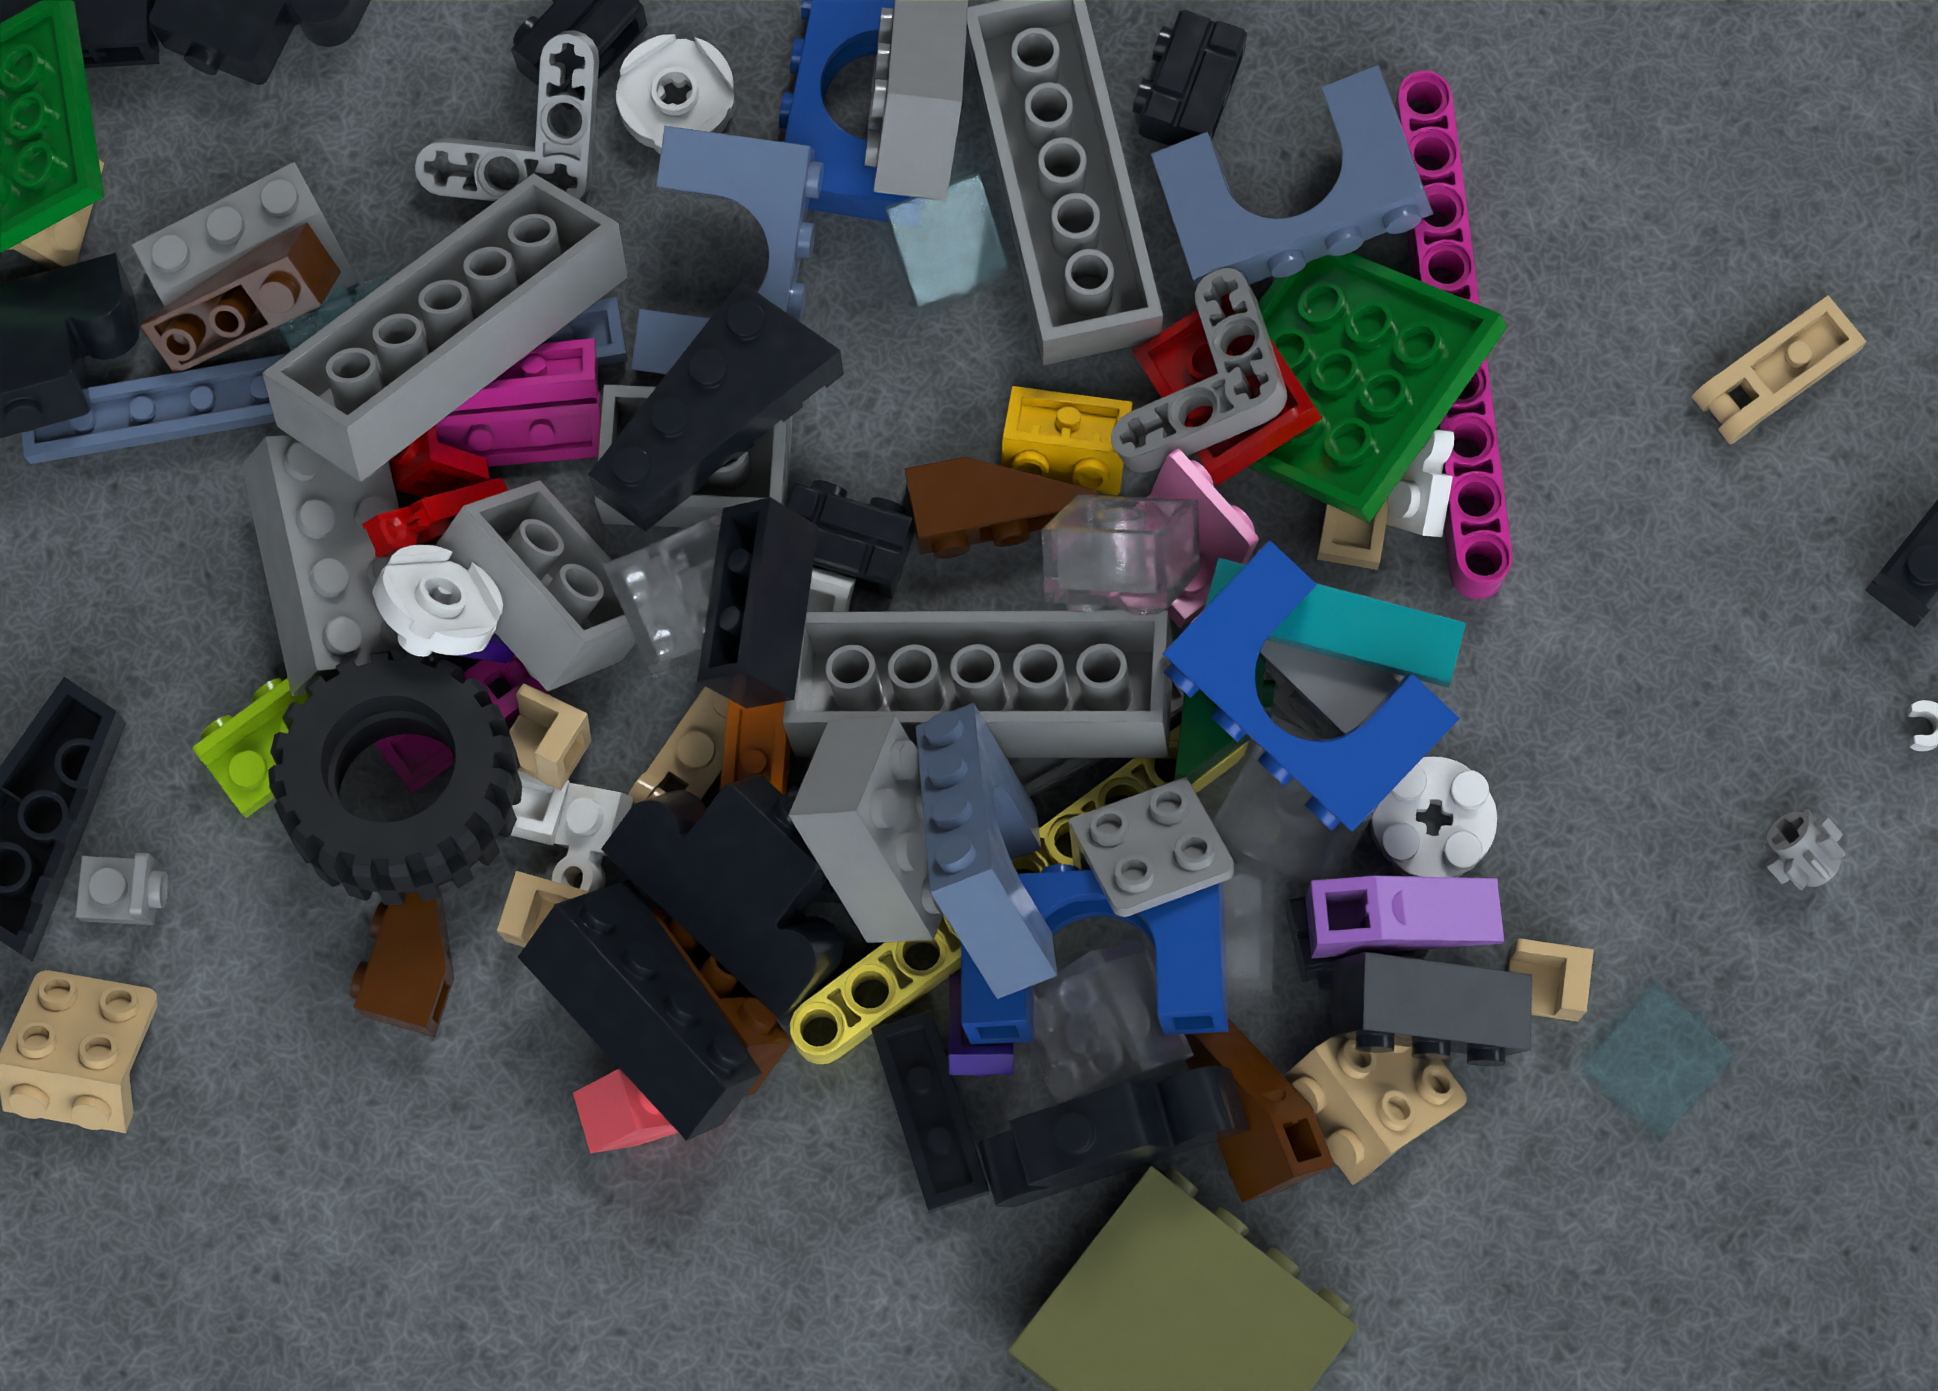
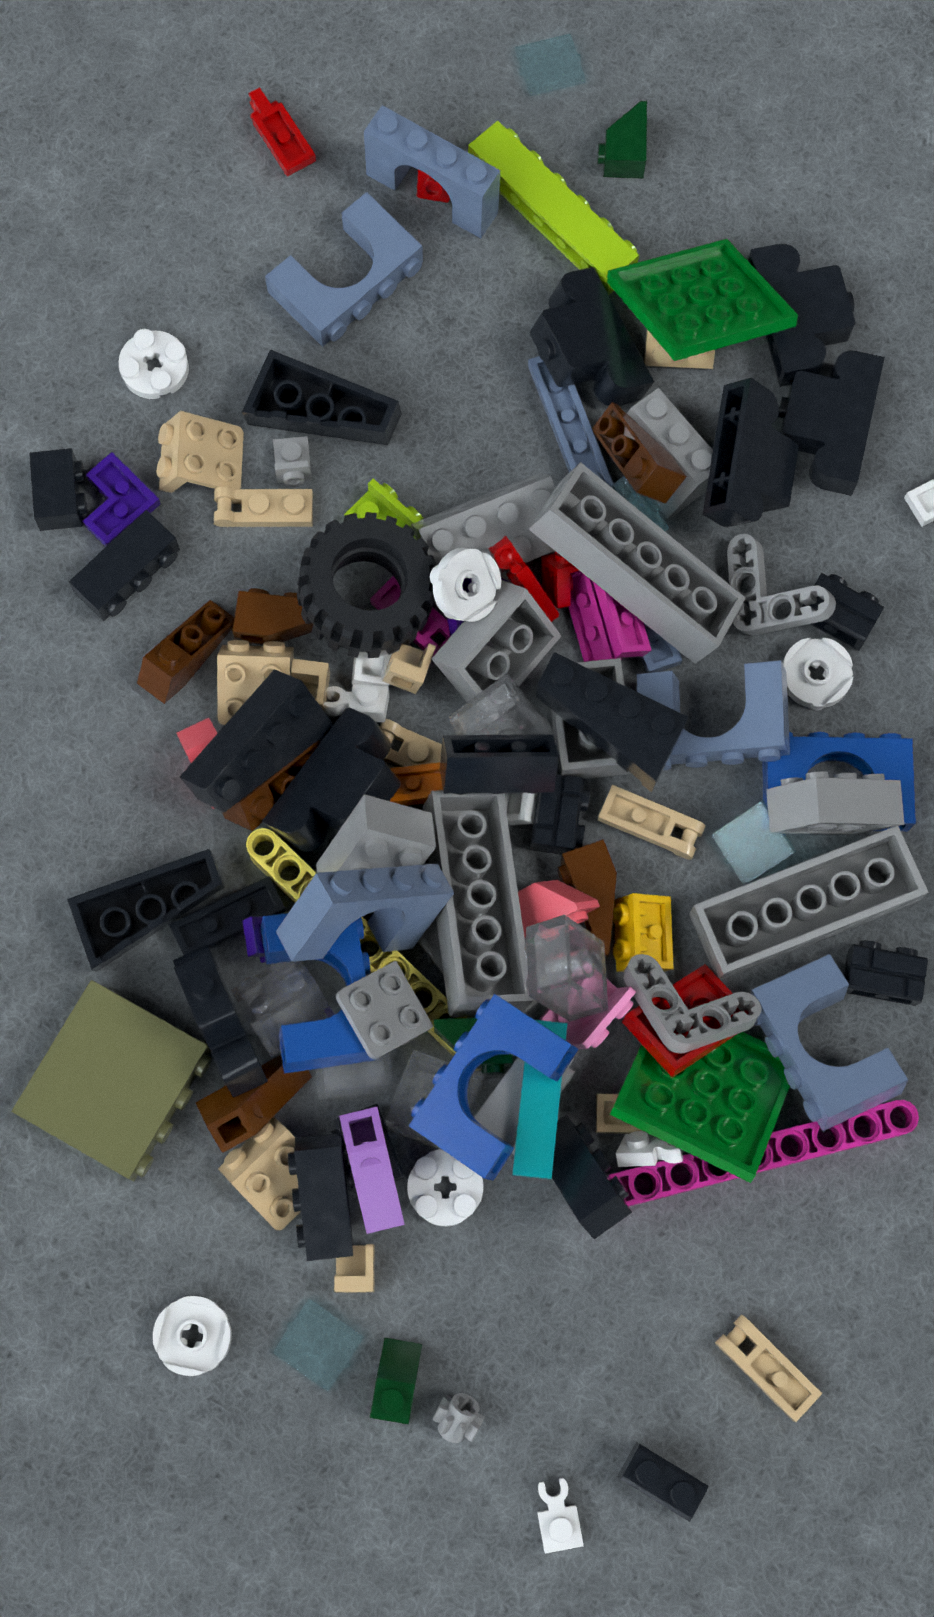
camera: 75 degrees right, 0 degrees up
none -> black brick [29,448,87,531]
none -> black wedge [67,849,225,972]
none -> black brick [69,510,180,621]
none -> dark purple plate [83,452,161,547]
none -> reddish brown slope [137,600,234,704]
none -> white plate [153,1296,232,1376]
none -> tan plate [214,487,313,527]
none -> tan bracket [217,640,294,725]
none -> dark green slope [370,1338,422,1425]
none -> coral slope [518,880,600,940]
none -> black brick [552,1114,632,1239]
none -> tan plate [597,785,706,860]
none -> black brick [702,378,798,528]

